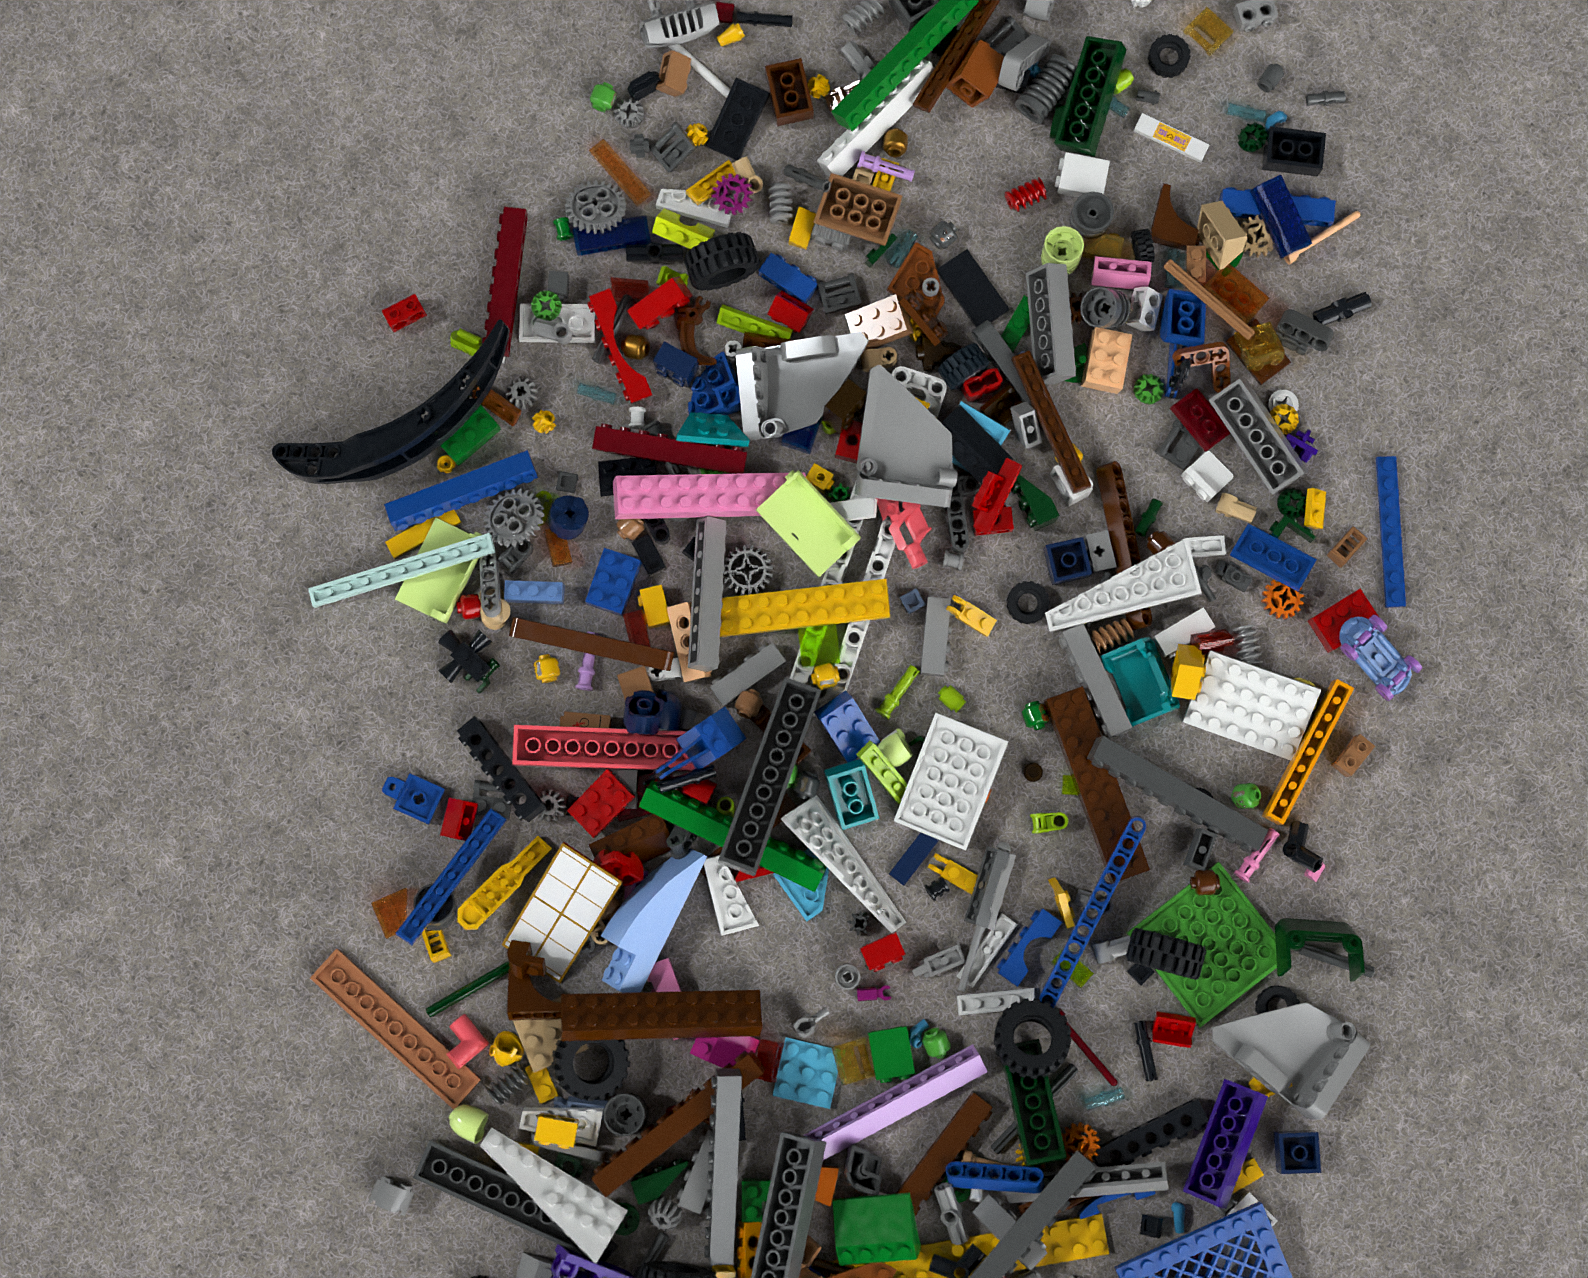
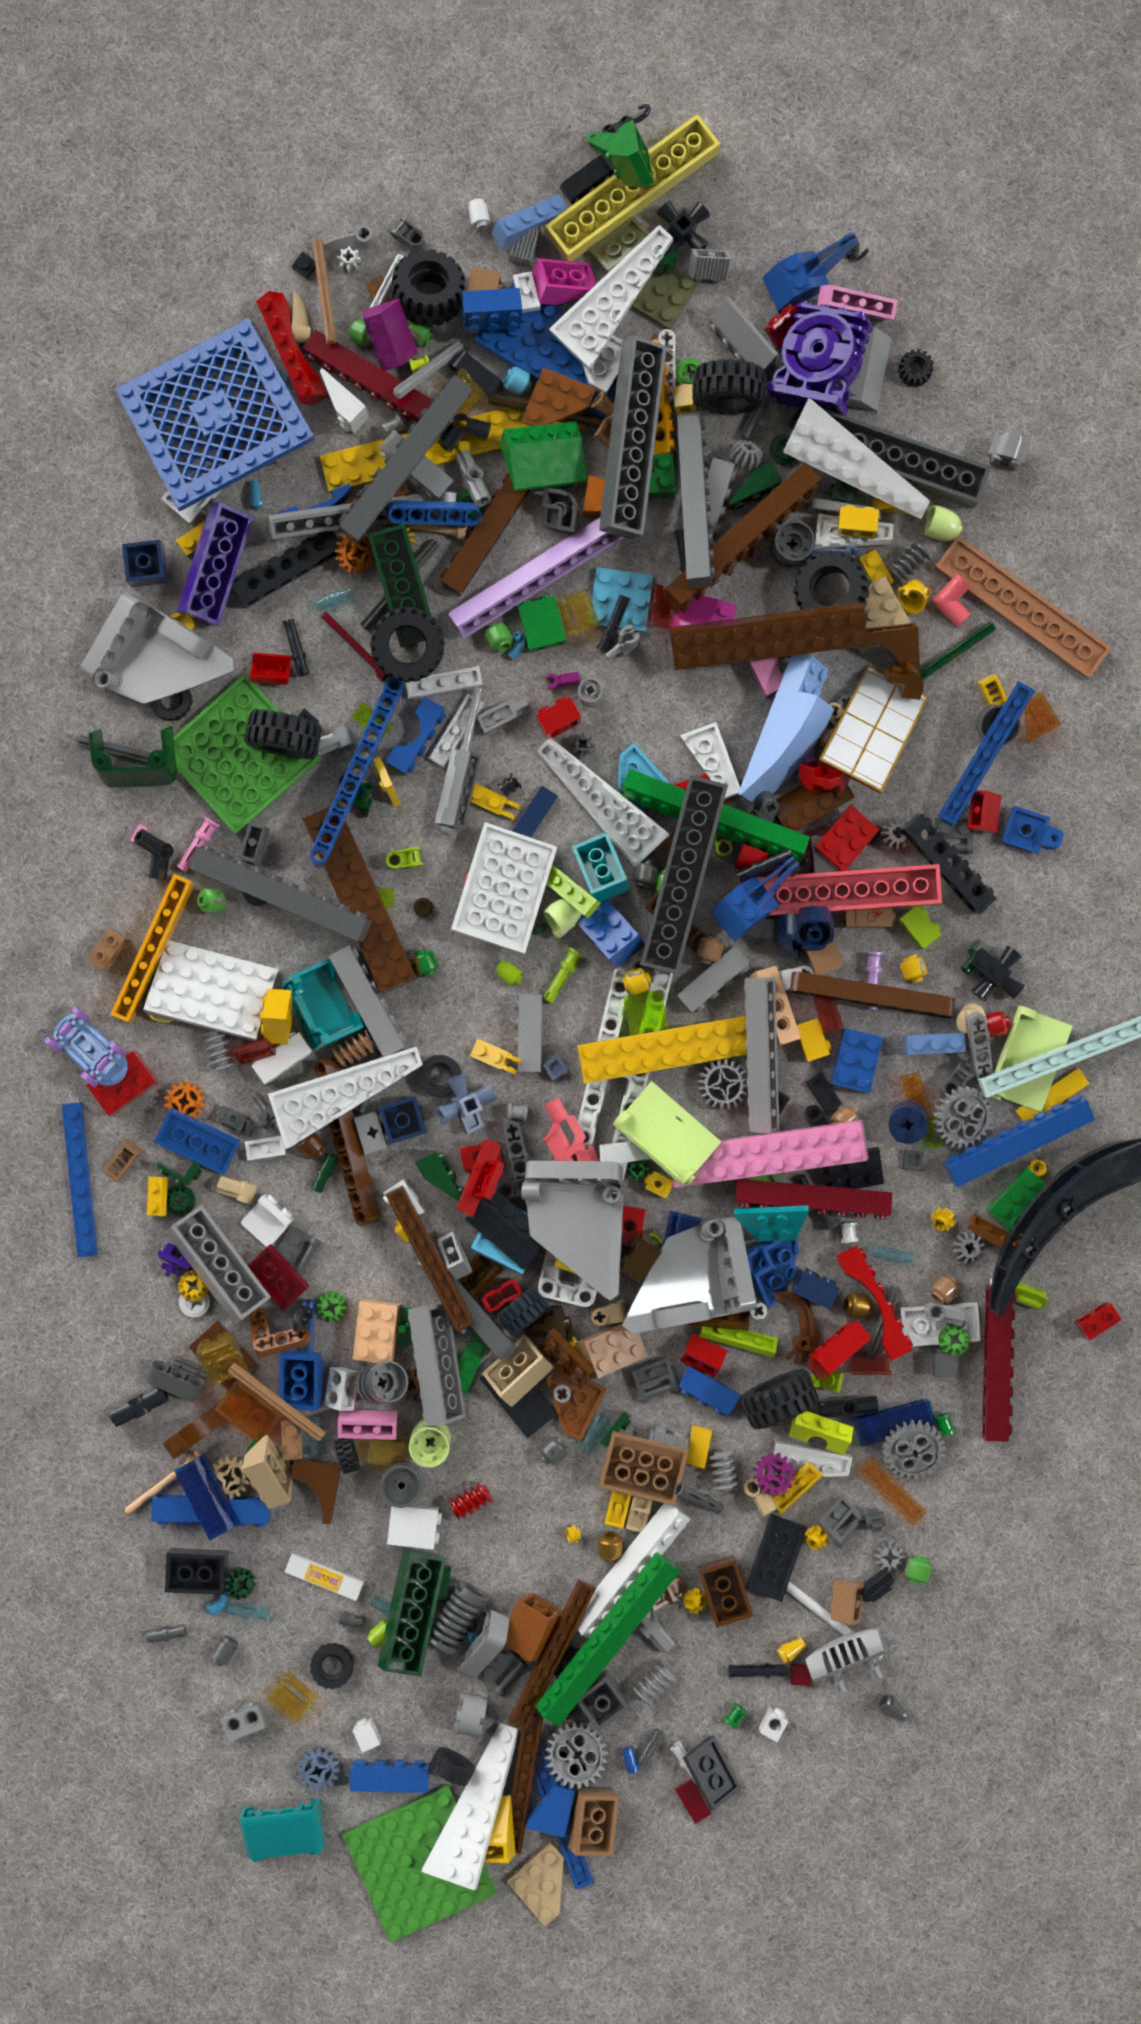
camera: 175 degrees right, 5 degrees up
yellow piece [457,836,552,930] -> none
lavender pin [857,151,915,182] -> none
black plate [1140,1214,1163,1238] -> none
reddish brown head [1190,870,1220,895] -> none
none -> reddish brown arch [163,1403,229,1460]
none -> dark green piece [350,782,373,818]
none -> sand blue brick [436,1074,496,1134]
none -> tan slope [482,1334,554,1407]
none -> yellow plate [566,1525,581,1544]
none -> black pin [596,594,631,652]
none -> lime brick [897,907,942,950]
none -> medium nougat head [931,1276,960,1305]

